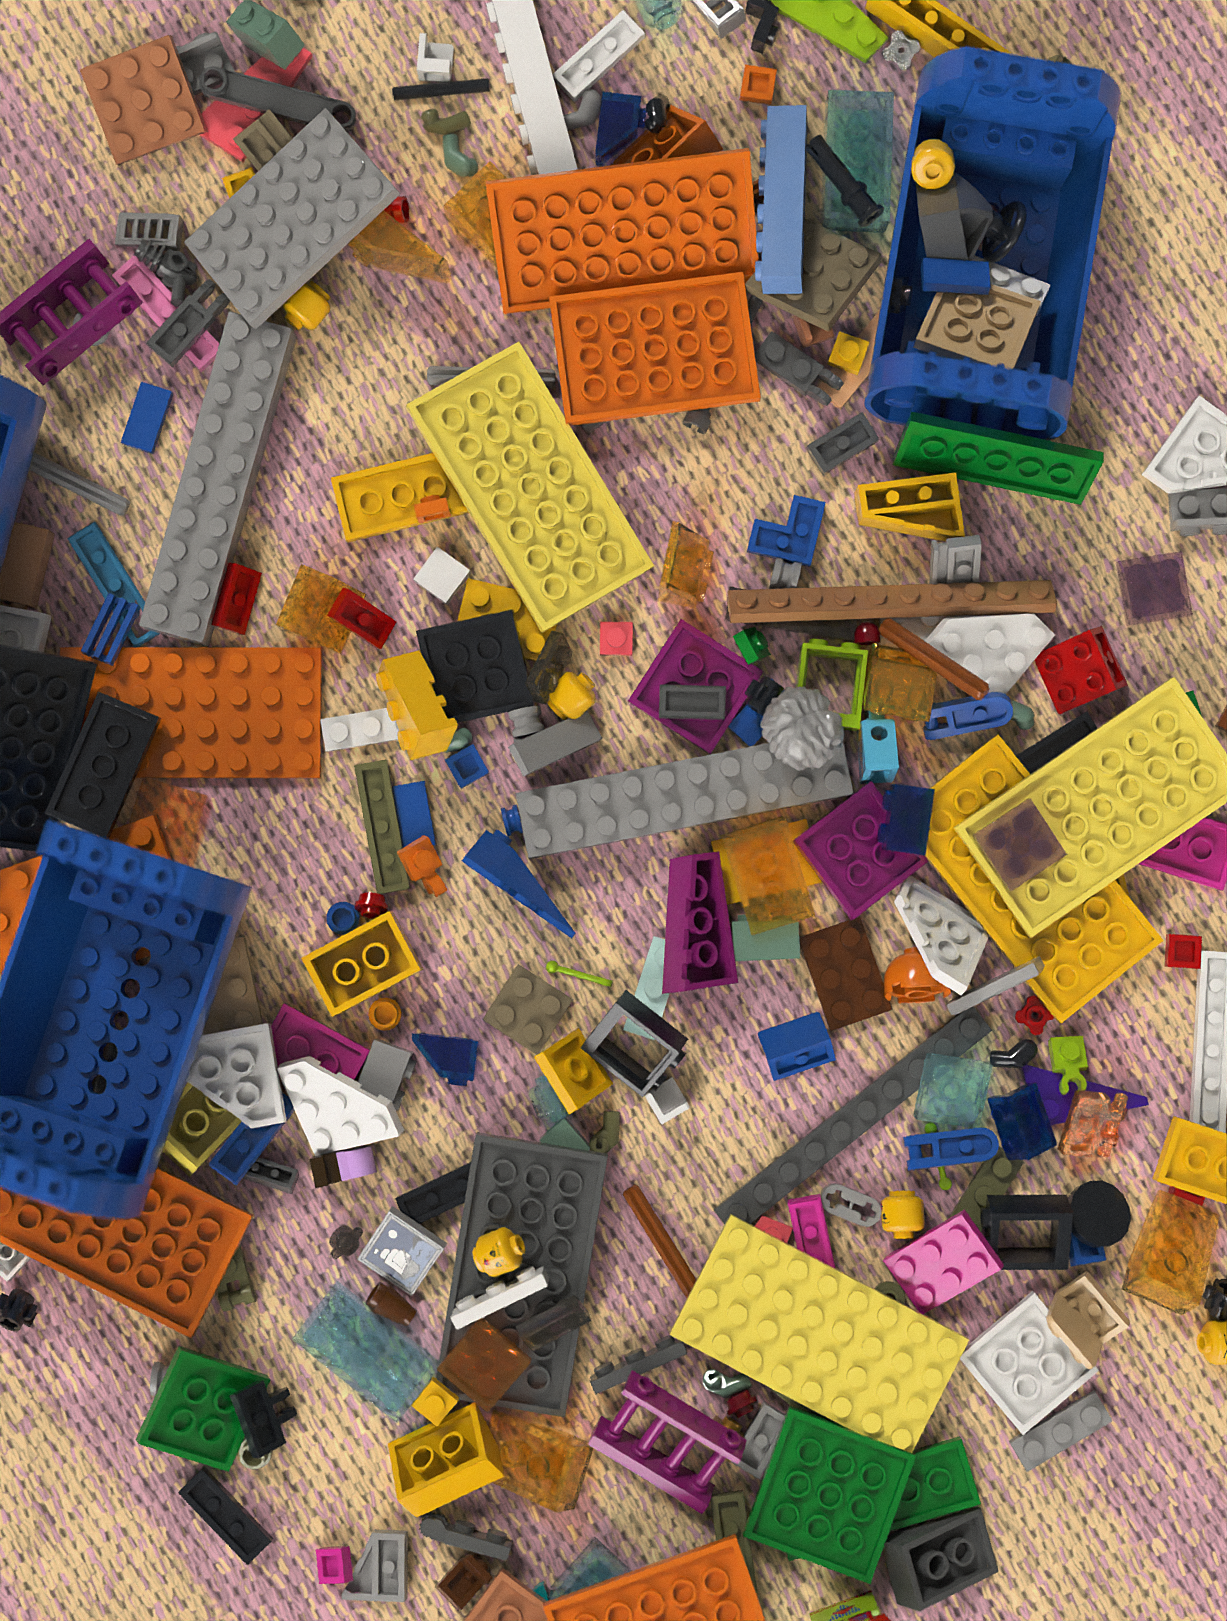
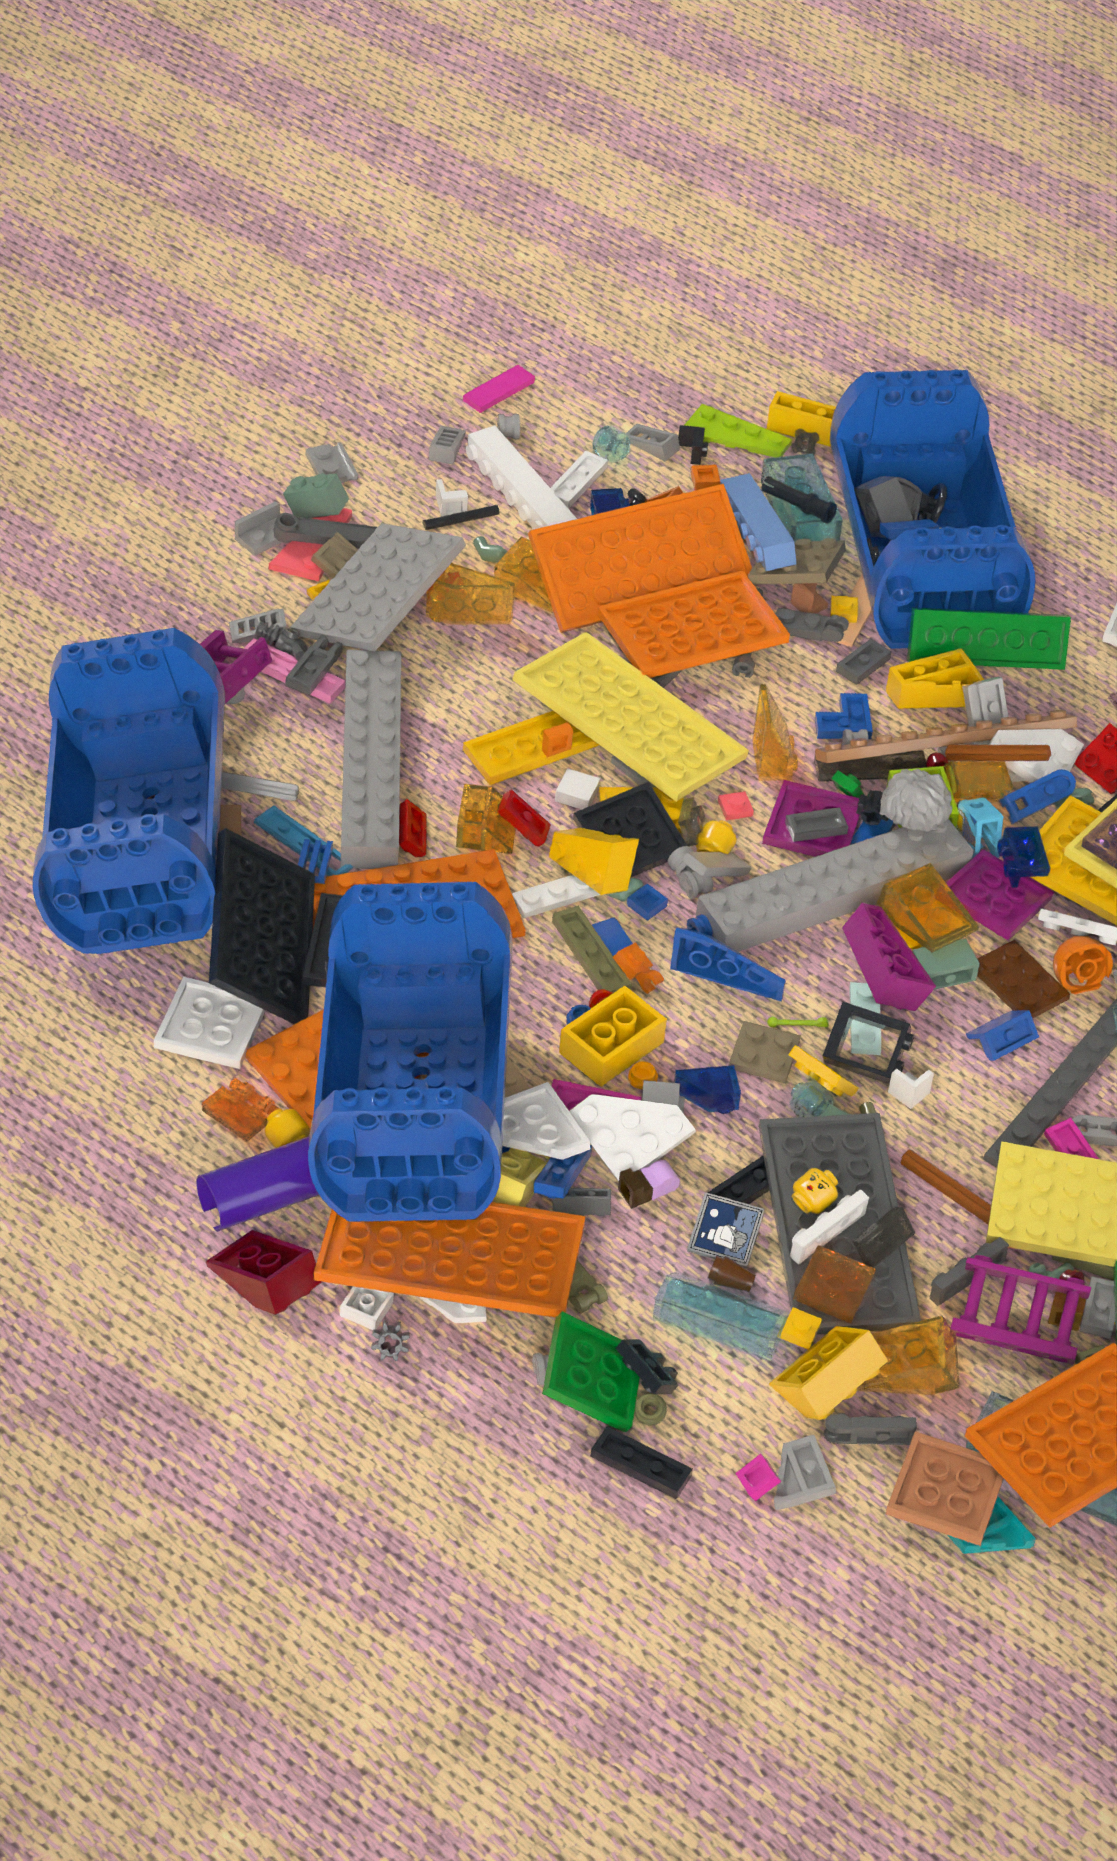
camera: 20 degrees left, 40 degrees down
nougat plate [79,35,208,165] -> none
blue tile [121,382,174,454] -> none
yellow head [282,281,331,331] -> none
clear smoke plate [329,1225,363,1259] -> none
olive arm [421,109,471,135] -> none
reddish brown bracket [435,1554,493,1611] -> none
light grey arm [563,89,602,131] -> none
yellow head [911,139,955,190] -> none

